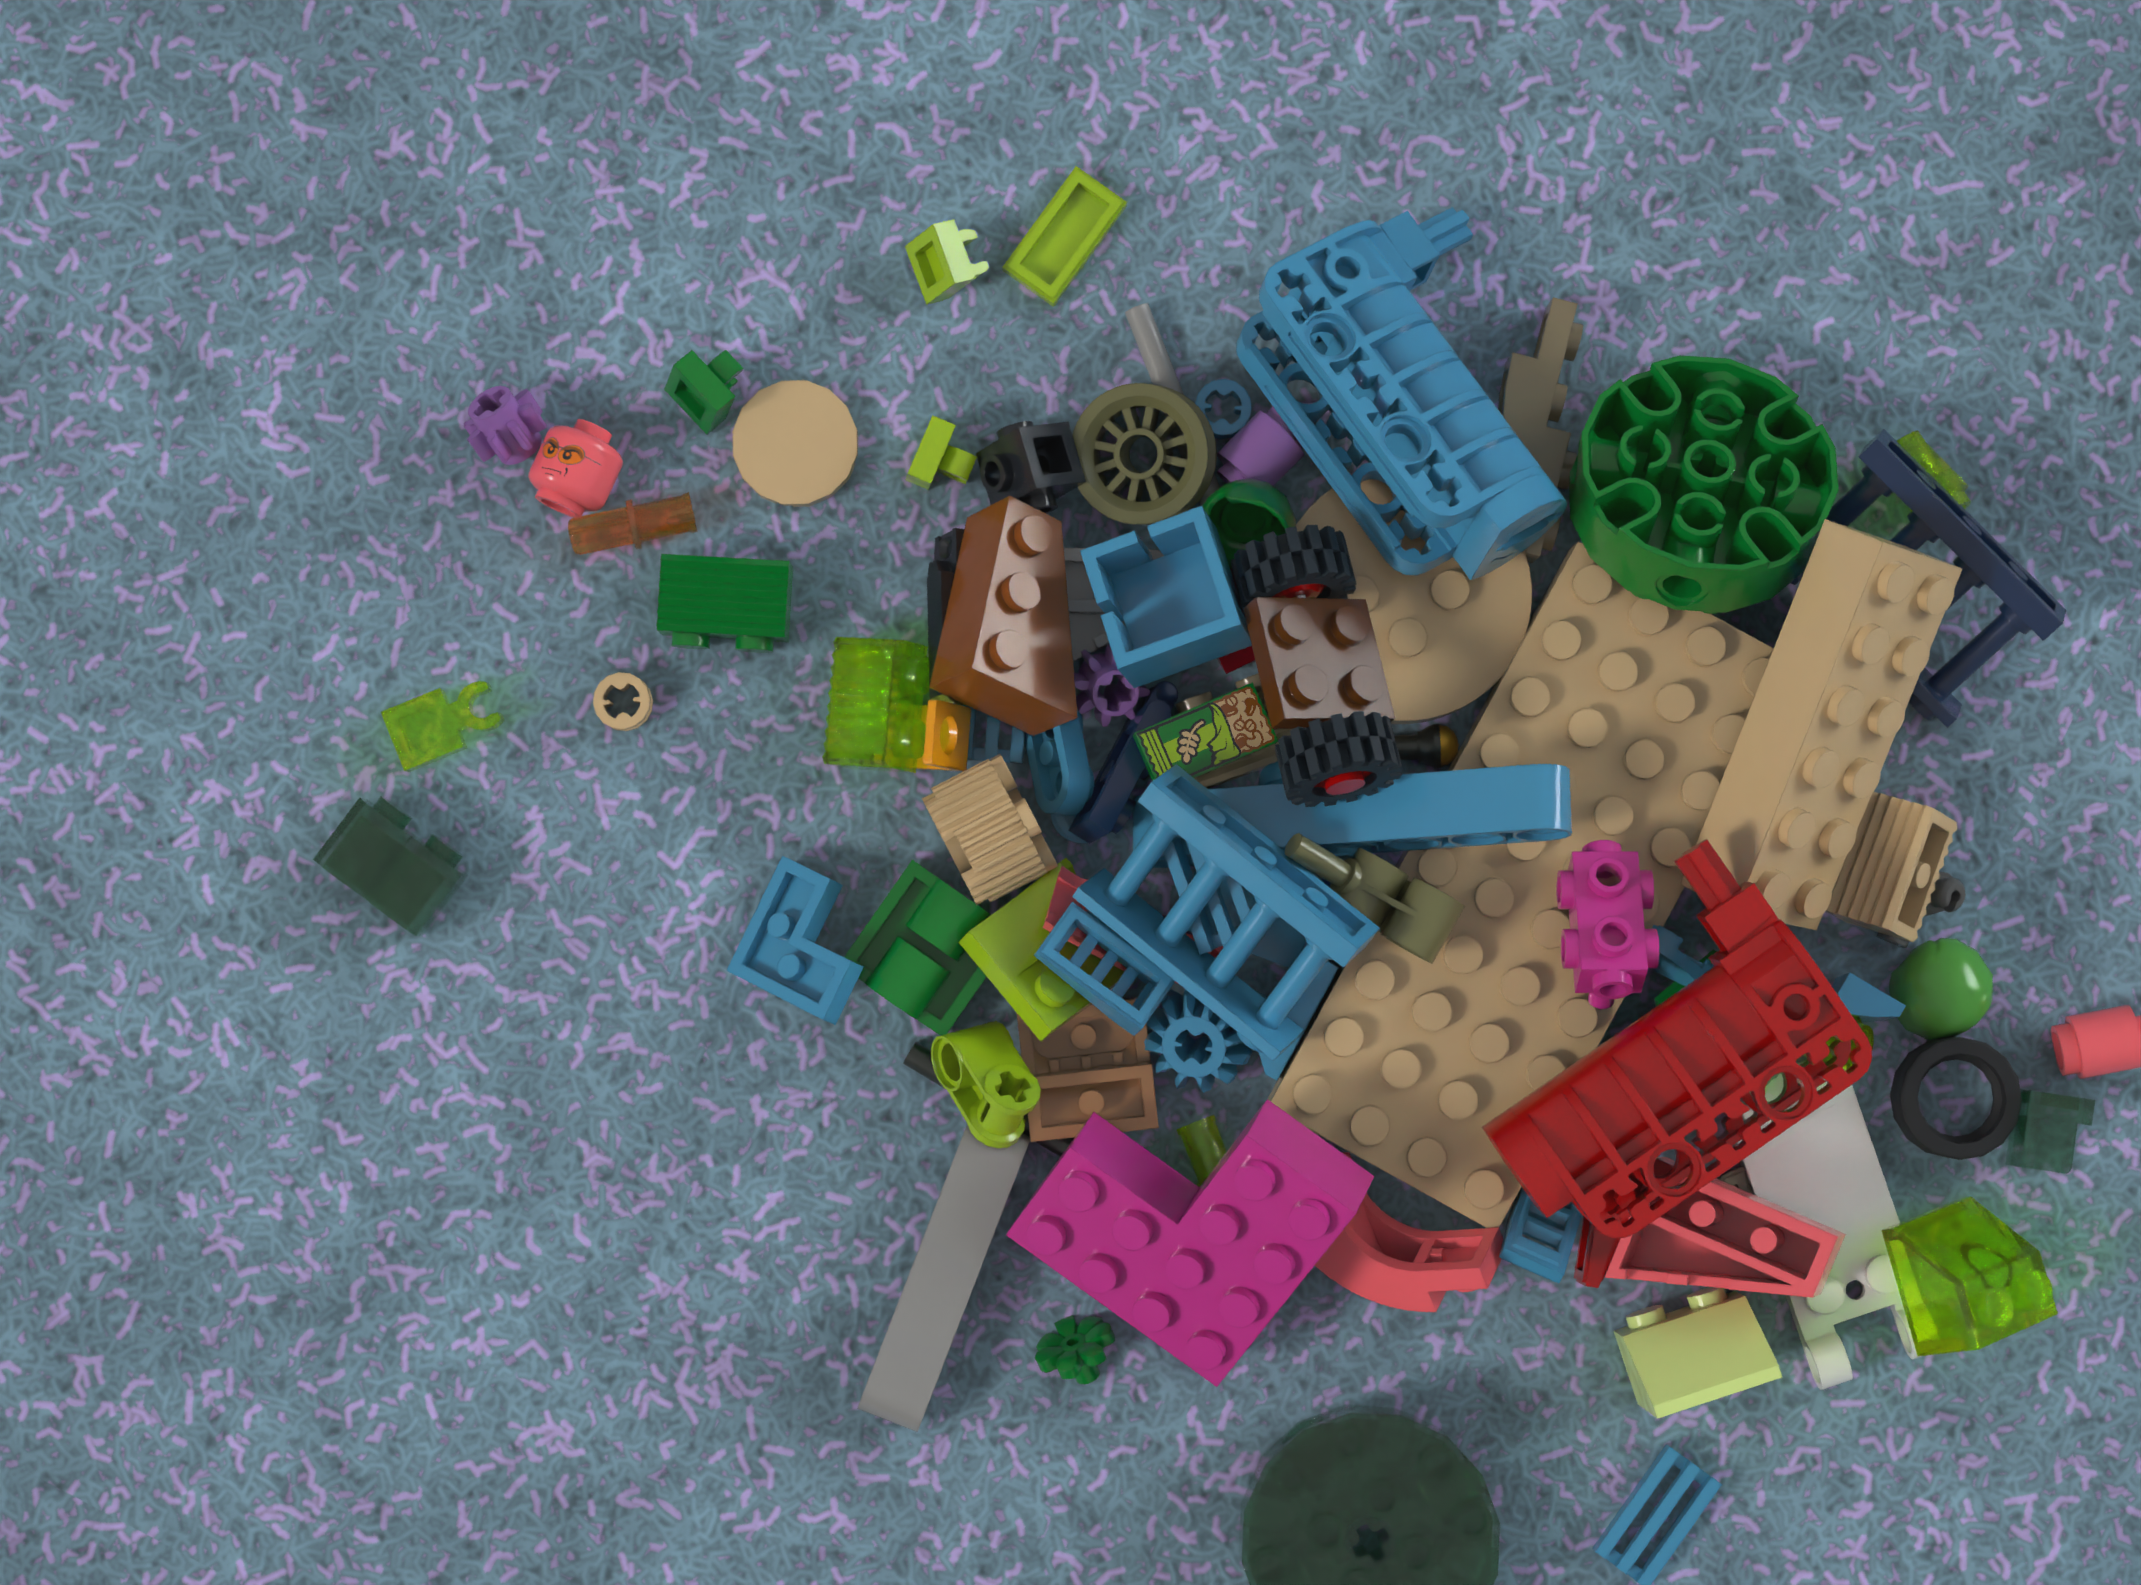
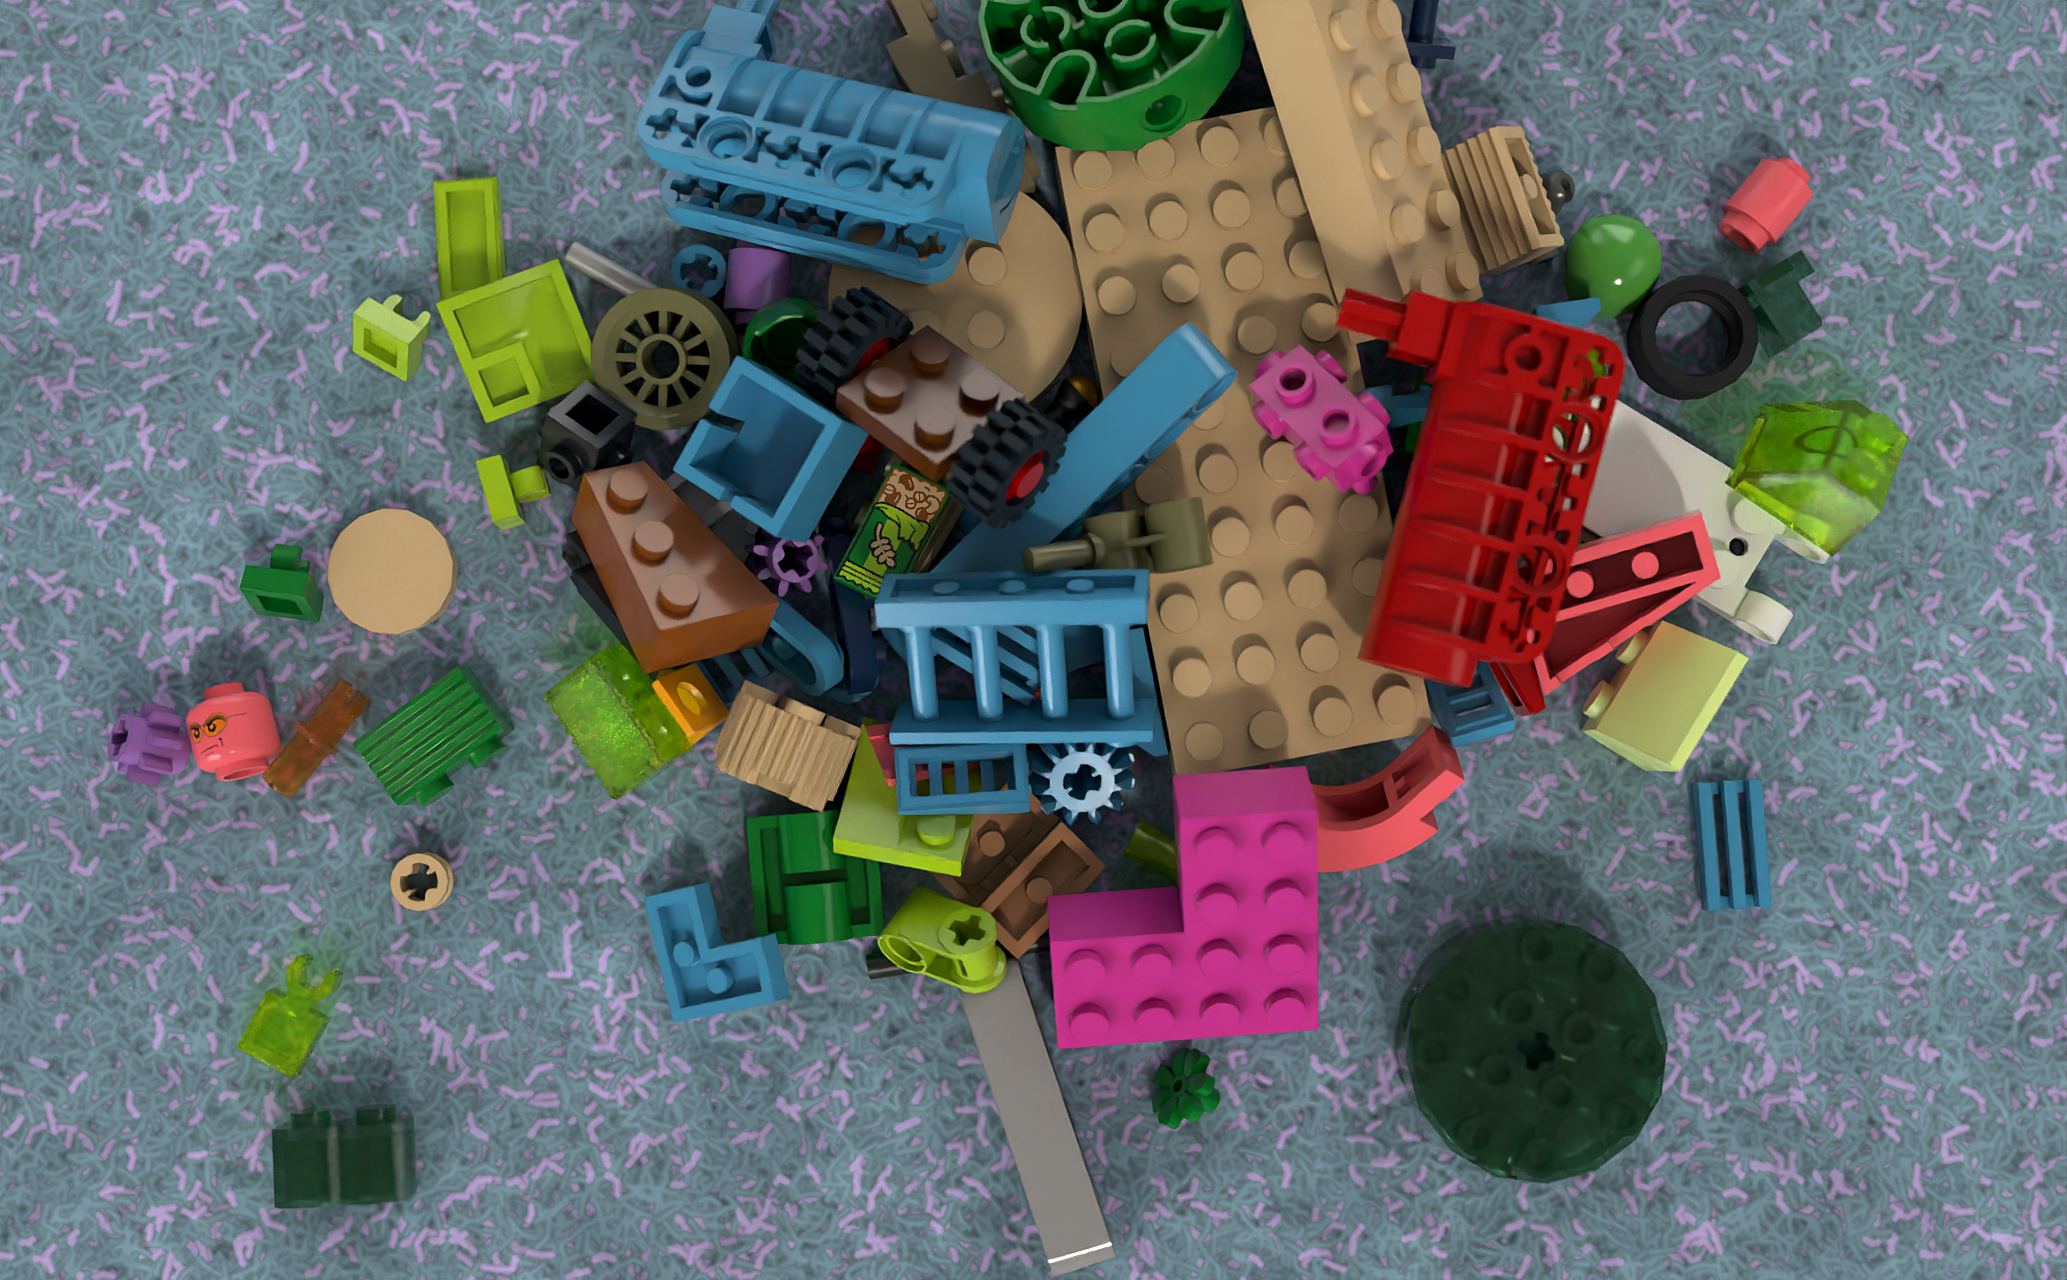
camera: 40 degrees left, 0 degrees up
none -> lime plate [435,258,595,423]

